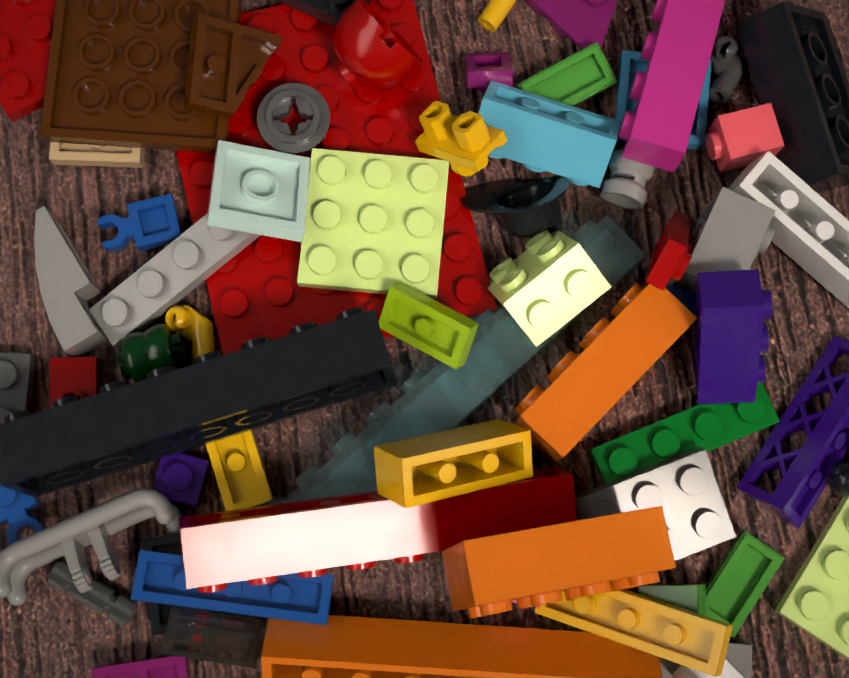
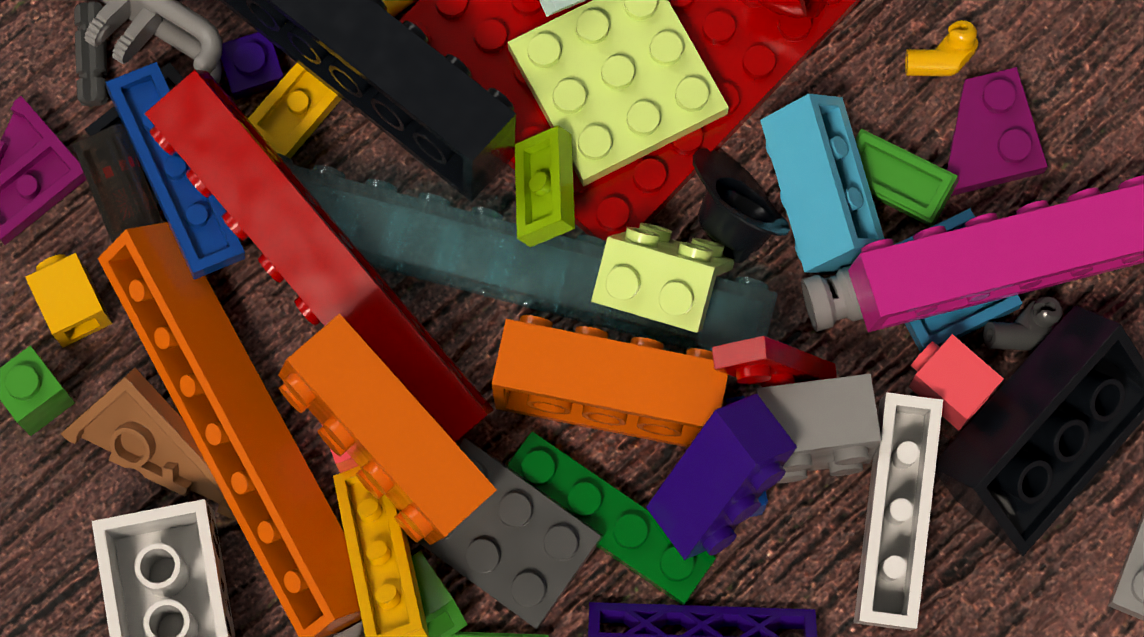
camera: 60 degrees right, 5 degrees down
yellow brick [374,419,533,508] -> none
yellow hips [415,101,508,177] -> none
magenta plate [465,52,513,92] -> none

